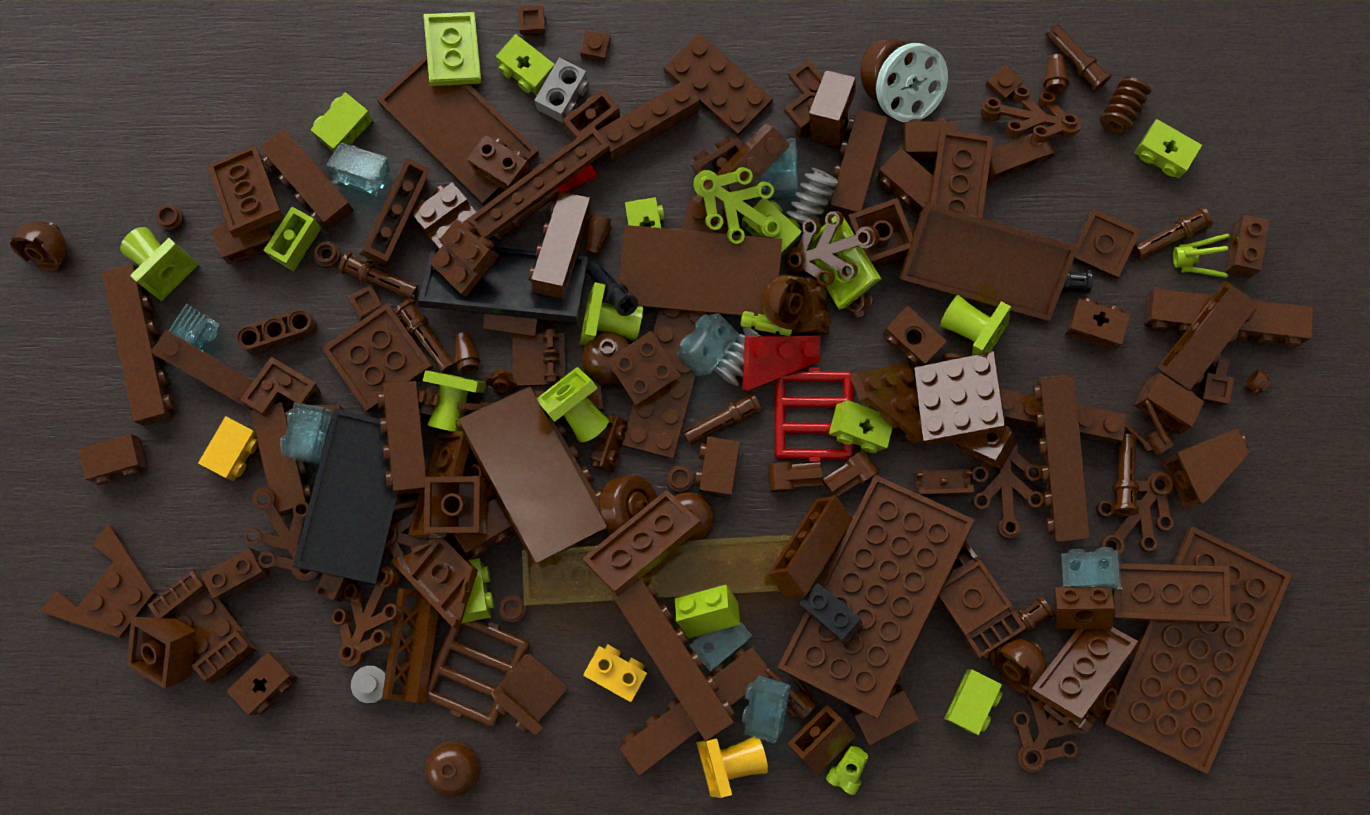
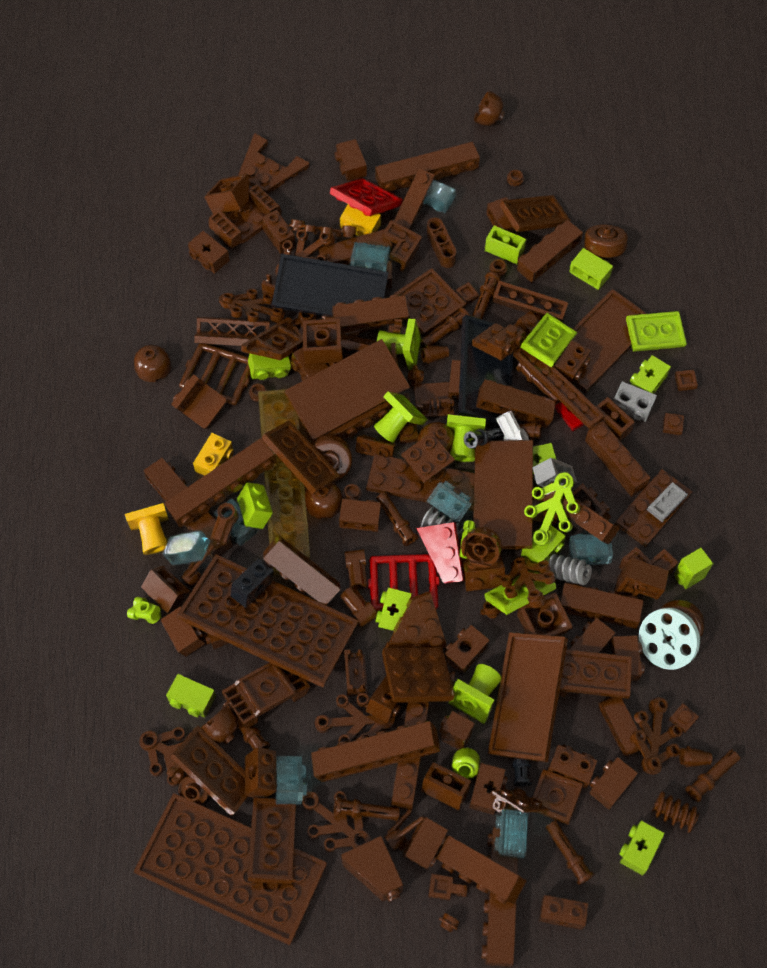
camera: 85 degrees right, 15 degrees down
lime plant [120,227,199,301] -> none
clear light blue brick [326,142,391,197] -> none
light grey piece [351,666,386,703] -> none
lime plant [1173,234,1230,278] -> none
none -> reddish brown piece [210,503,239,545]
none -> reddish brown plant [289,219,357,238]
none -> red plate [330,178,403,216]
none -> reddish brown brick [421,762,471,810]
none -> reddish brown brick [439,711,475,750]
none -> lime head [452,748,480,779]
none -> reddish brown hinge [491,788,549,813]
none -> clear light blue brick [494,809,528,859]
none -> white piece [496,411,529,441]
none -> lime tile [520,313,577,367]
none -> light grey brick [533,458,577,487]
none -> reddish brown brick [548,745,597,789]
none -> reddish brown wheel [584,224,628,258]
none -> reddish brown brick [589,757,638,810]
none -> light grey plate [647,482,688,522]
none -> lime brick [674,548,713,589]

